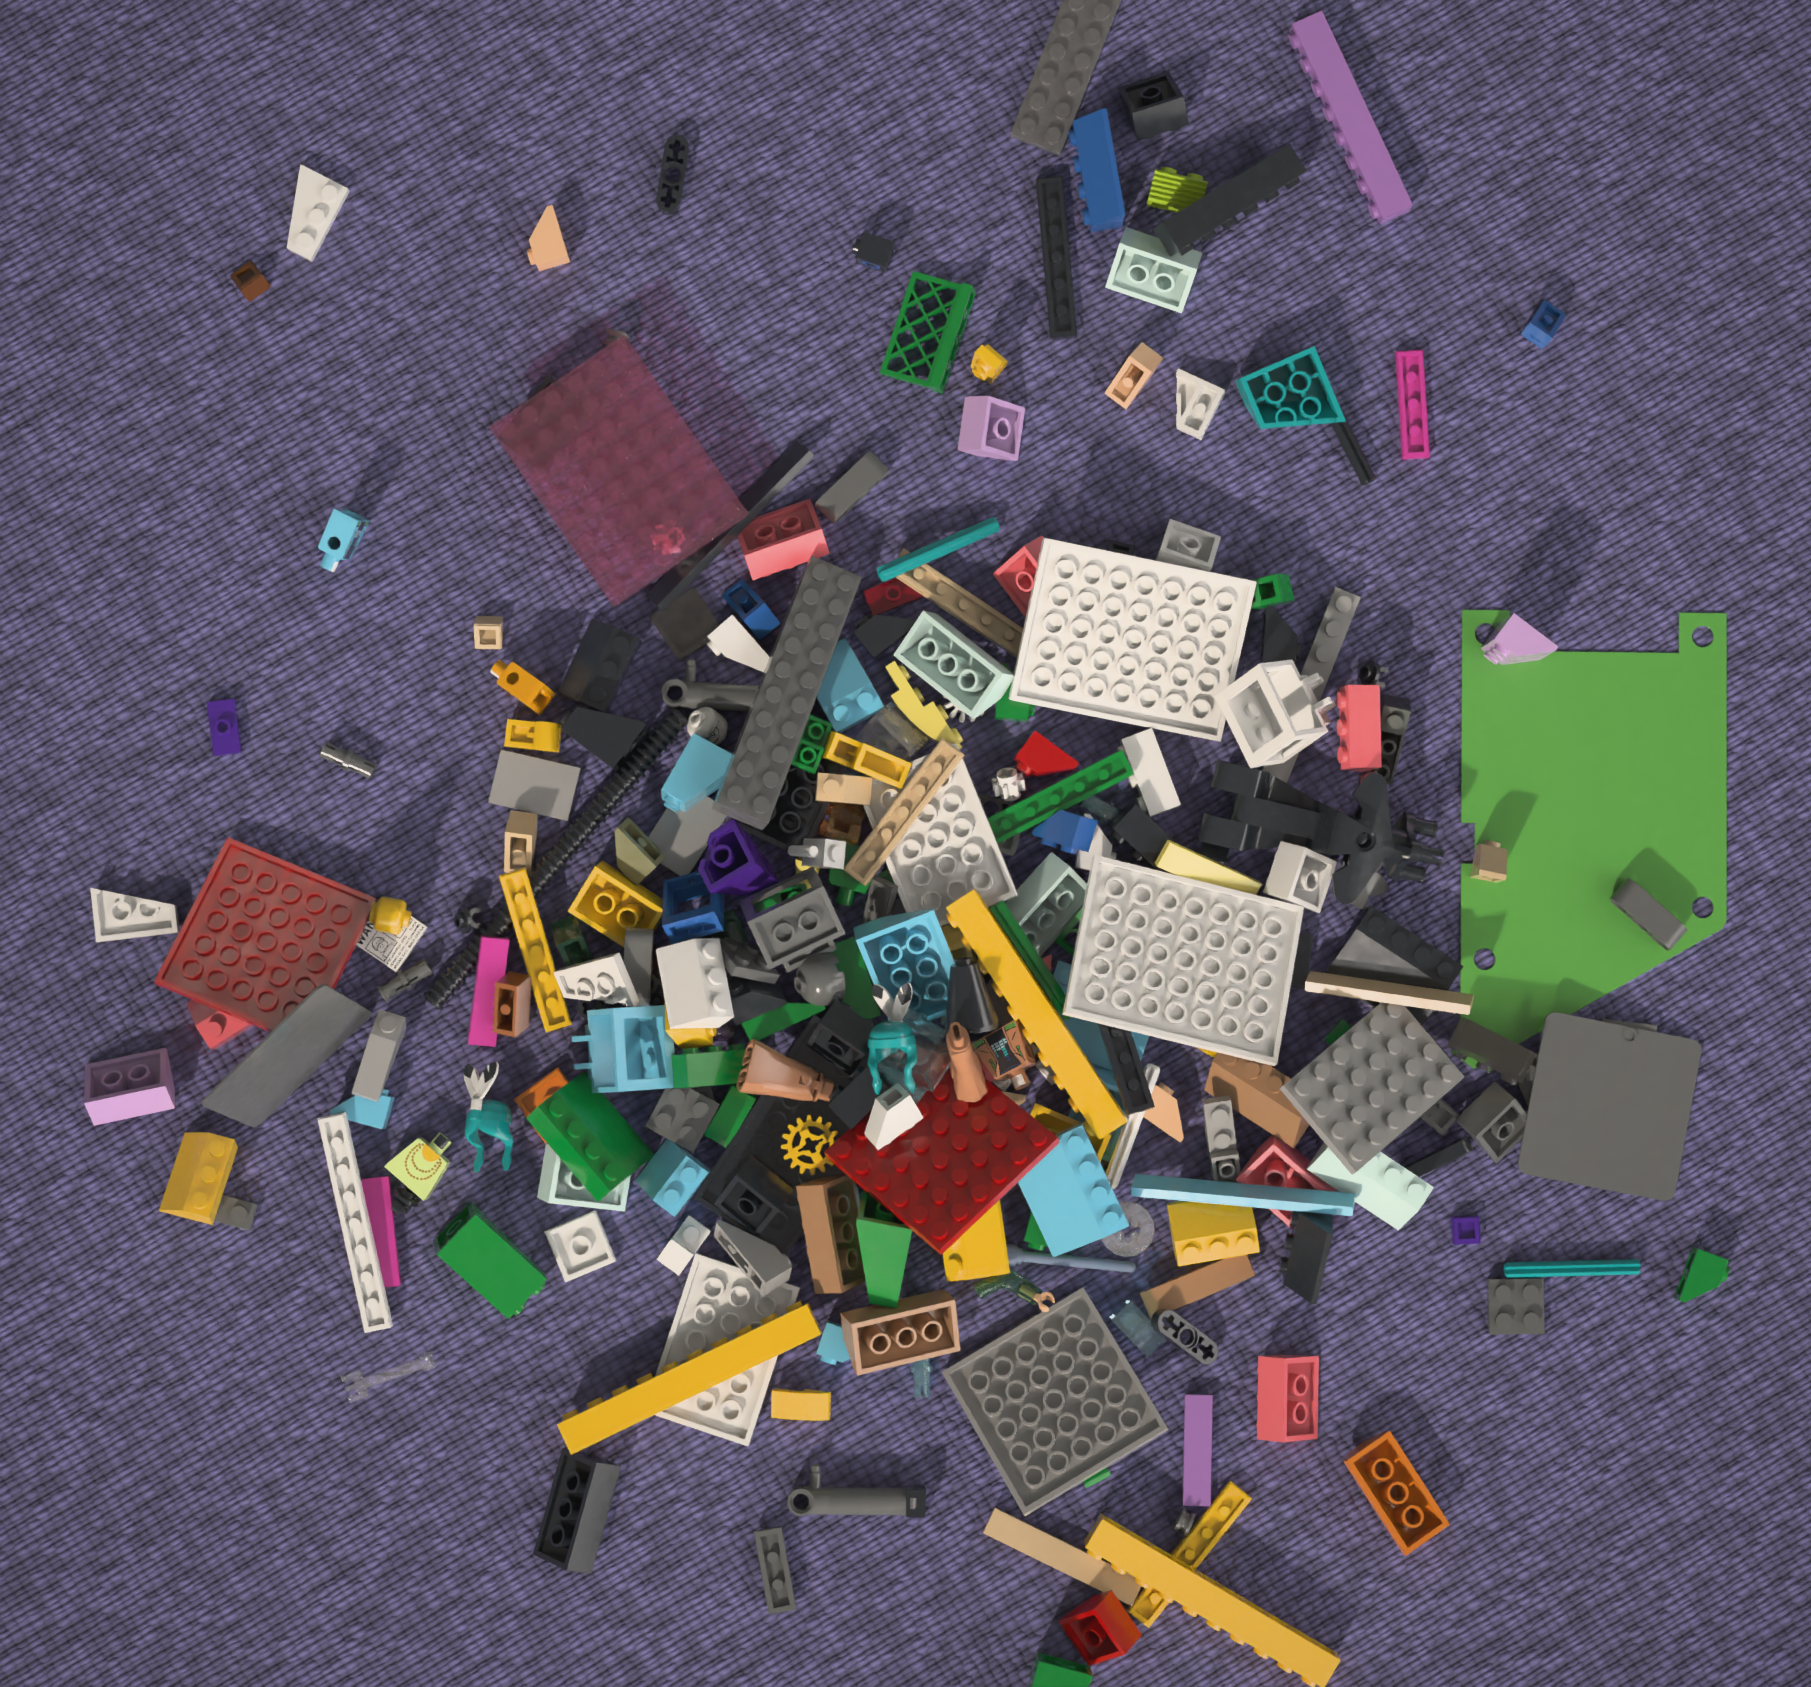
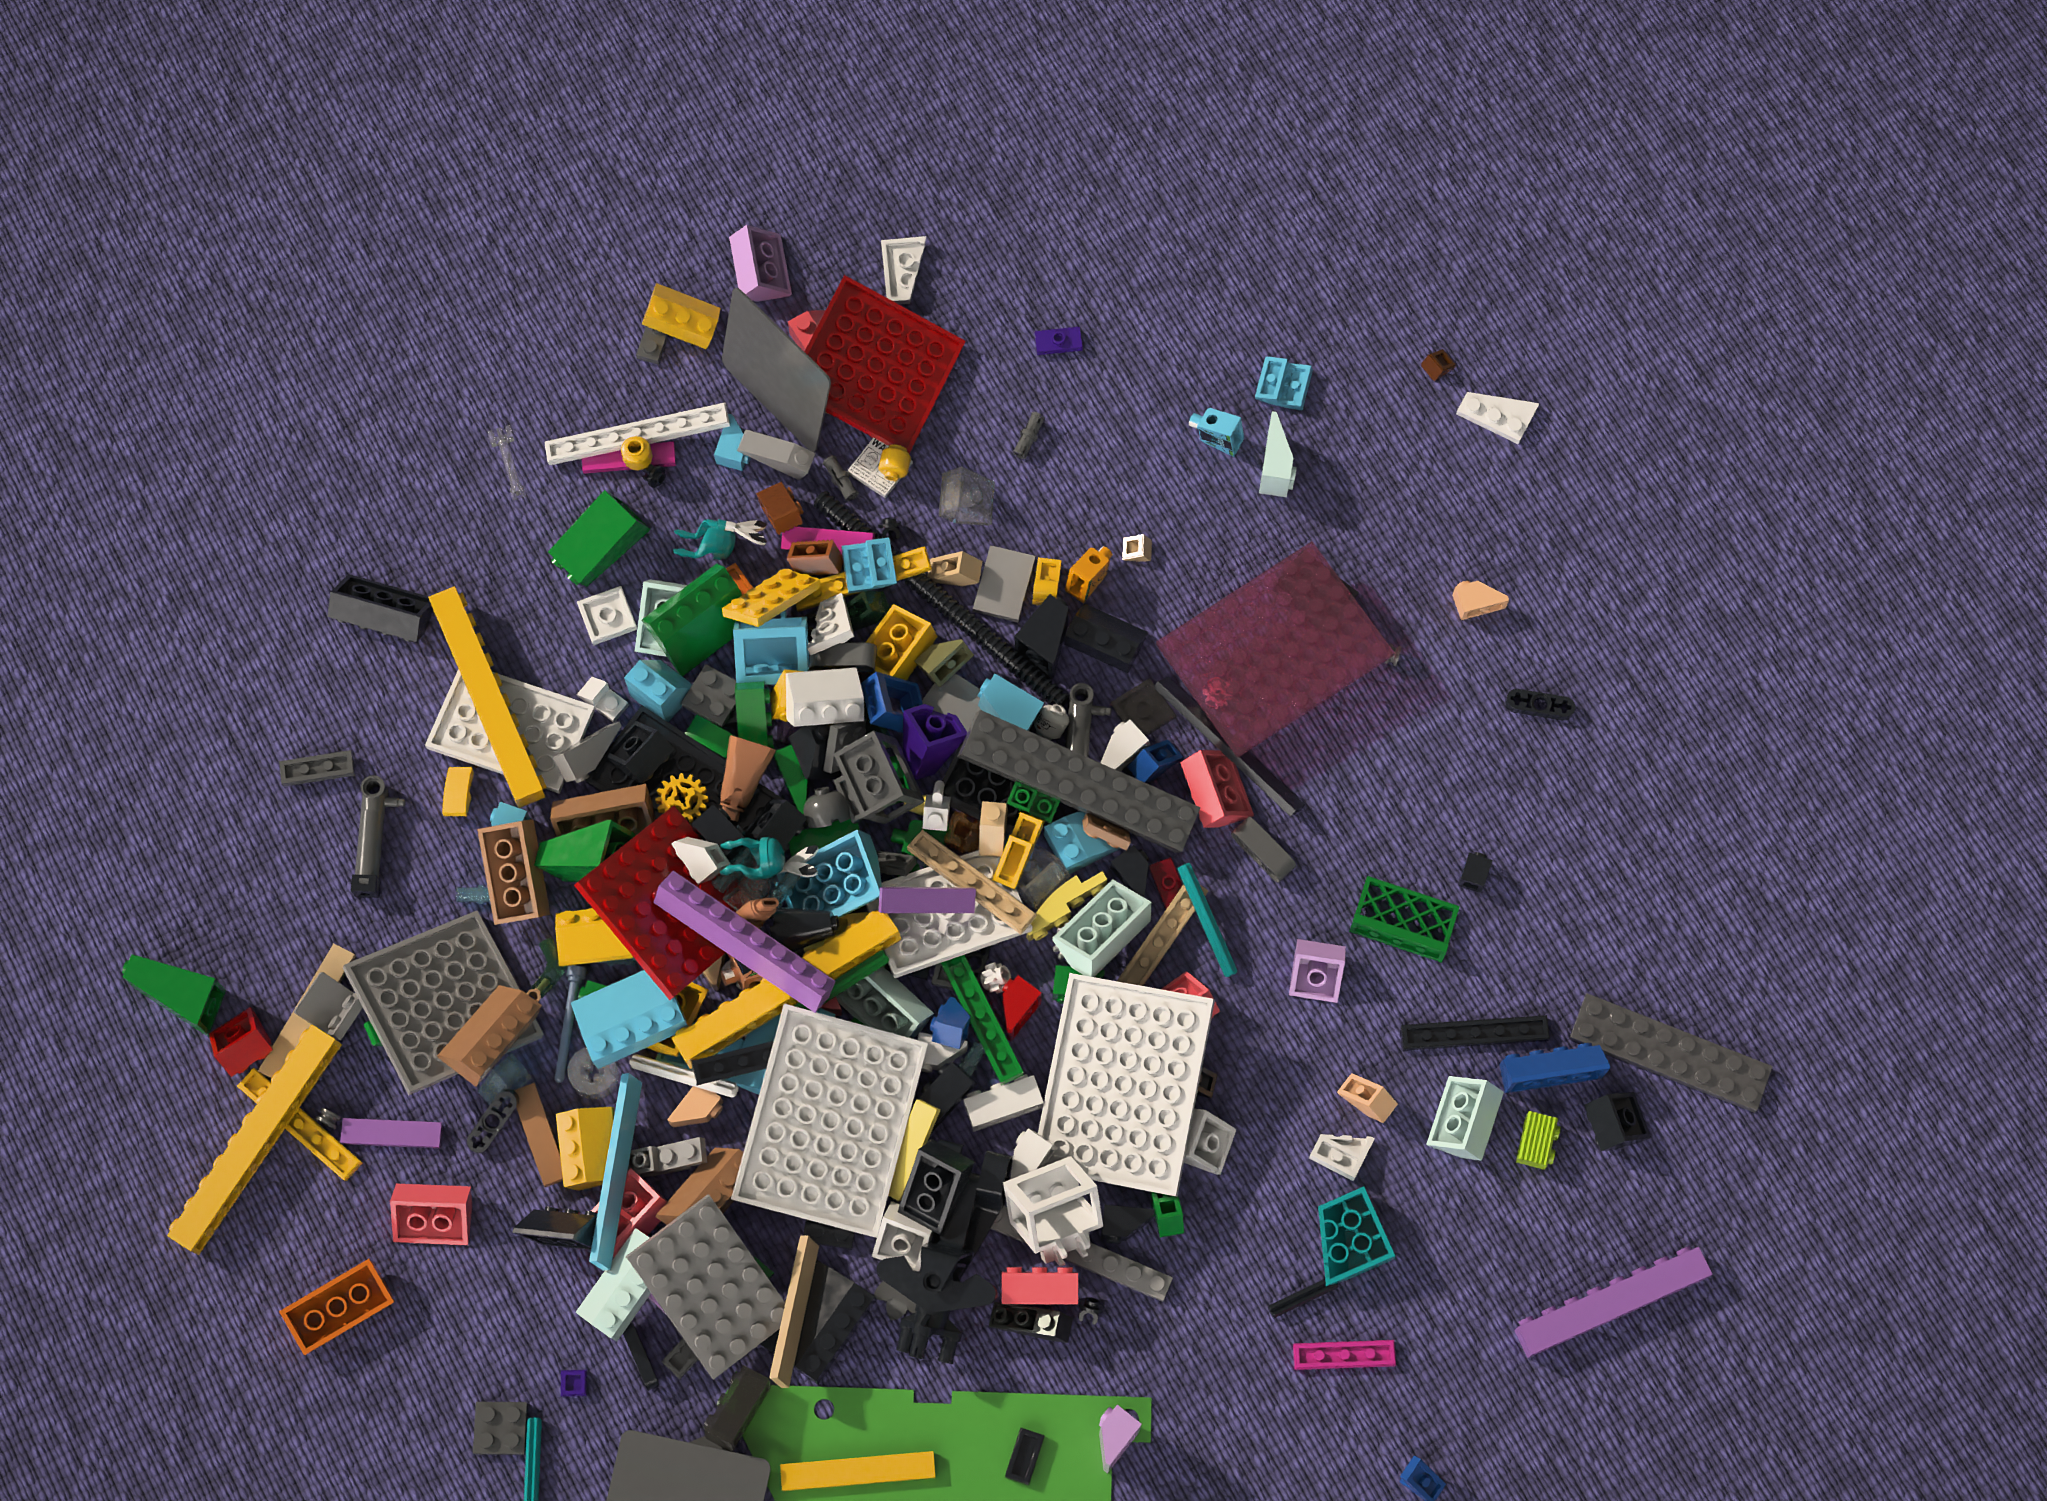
camera: 90 degrees right, 15 degrees down
yellowish green torso [384,1132,452,1201] -> none
yellow plate [970,344,1008,384] -> none
black brick [1153,144,1306,257] -> none
dark grey slope [1456,1081,1527,1164] -> none
tan slope [1470,840,1507,883] -> none
none -> light grey bracket [294,972,363,1040]
none -> medium nougat slope [437,985,542,1087]
none -> yellow head [621,436,653,471]
none -> medium lavender brick [654,871,835,1013]
none -> yellow plate [722,569,821,627]
none -> dark orange brick [756,482,804,535]
none -> yellow tile [780,1451,936,1491]
none -> medium azure slope [841,538,897,594]
none -> medium lavender tile [878,887,976,913]
none -> black slope [898,1139,975,1235]
none -> clear slope [939,467,995,526]
none -> black tile [1005,1427,1045,1486]
none -> white slope [1010,1129,1058,1180]
none -> medium nougat plate [1082,813,1131,850]
none -> medium azure slope [1255,357,1313,410]
none -> light aqua slope [1259,411,1297,497]

